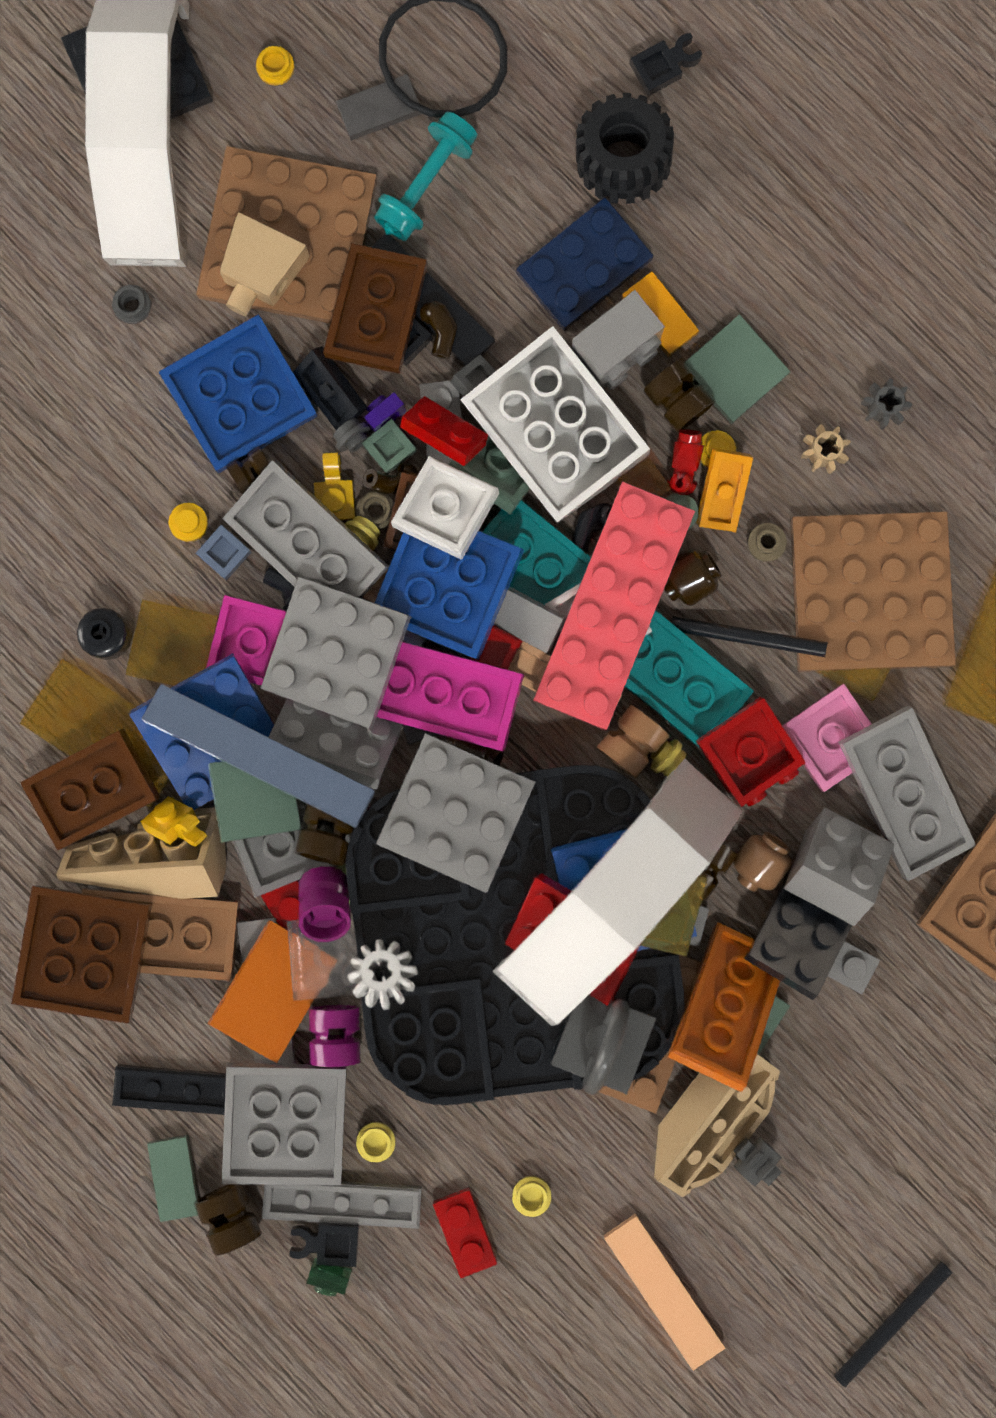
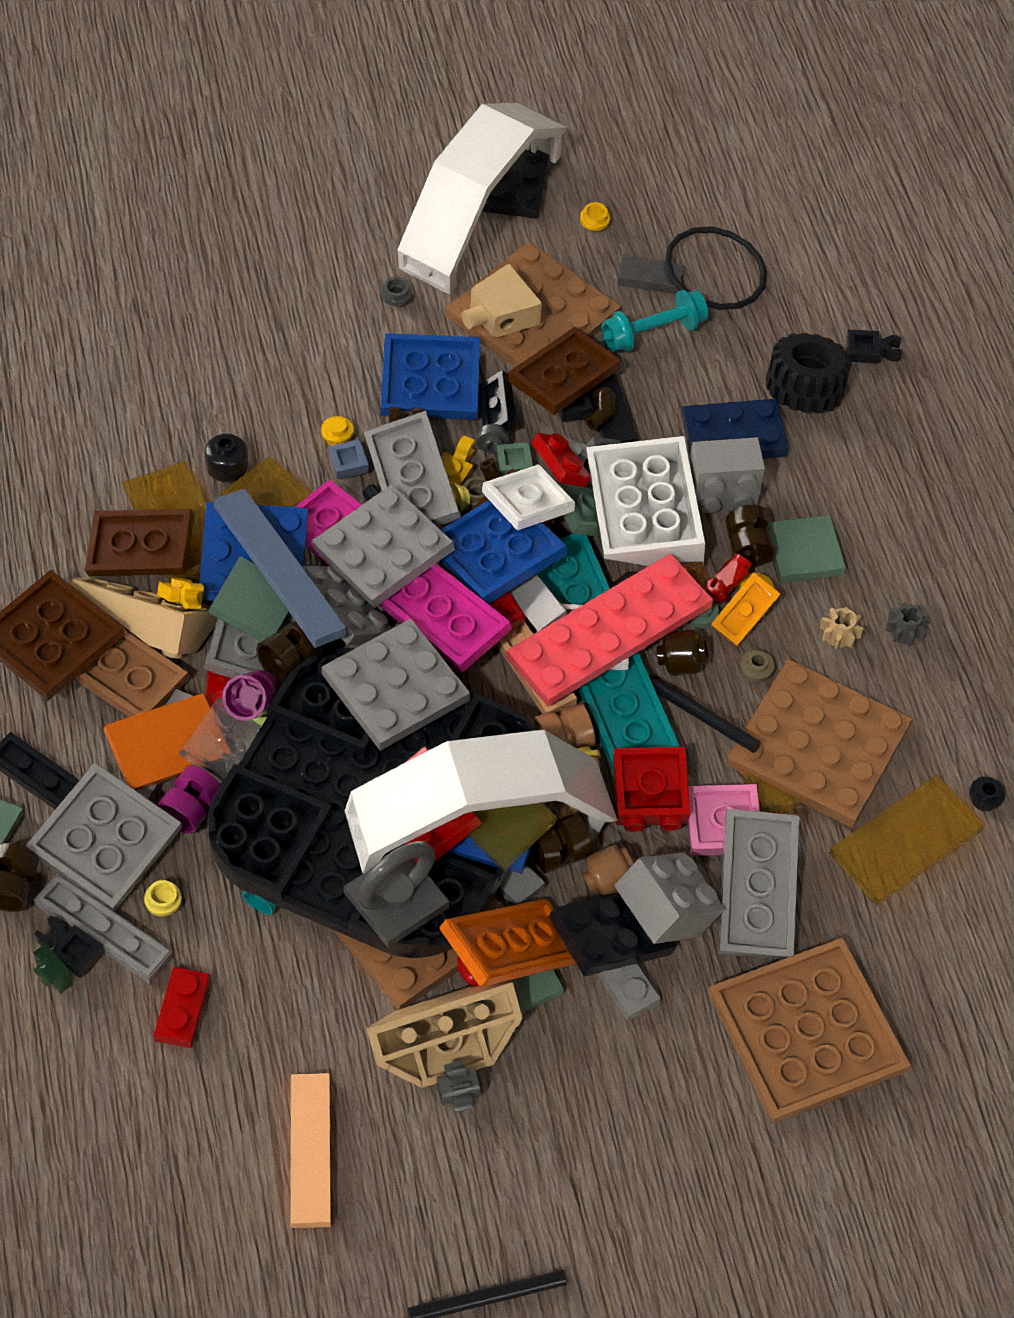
camera: 25 degrees right, 30 degrees down
white gear [348,939,417,1010] -> none
dark purple plate [364,392,406,433] -> none
light yellow plate [512,1176,551,1217] -> none
light orange tile [621,271,699,357] -> none

